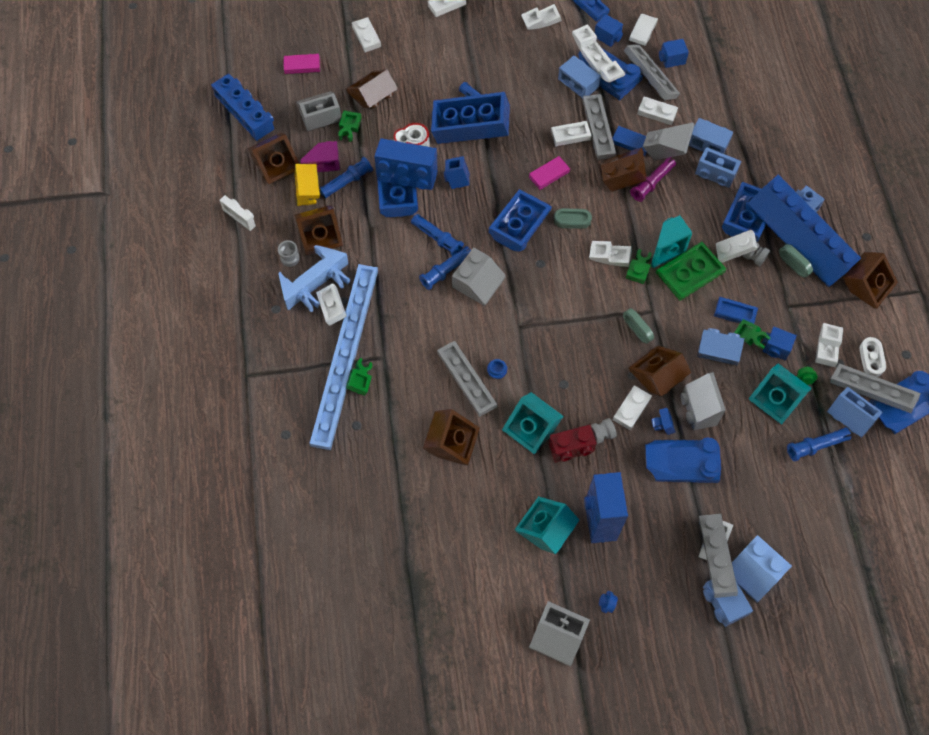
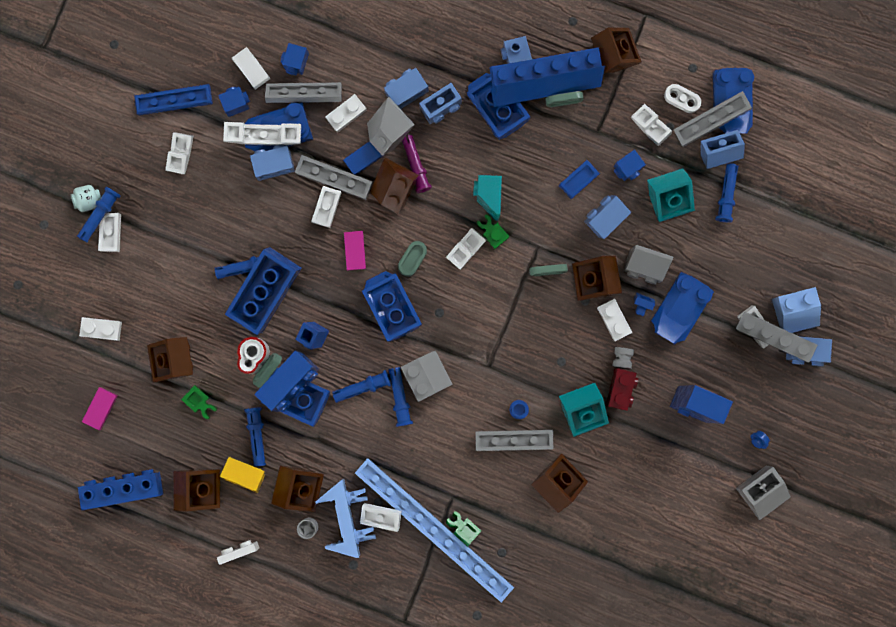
camera: 60 degrees left, 20 degrees up
light grey slope [296,91,341,131] -> none
magenta slope [301,141,340,172] -> none
teal slope [514,496,579,554] -> none
green tile [656,241,726,301] -> none
white plate [716,230,757,263] -> none
green plate [734,319,770,349] -> none
light grey wheel [743,242,771,267] -> none
green plate [796,367,818,385] -> none

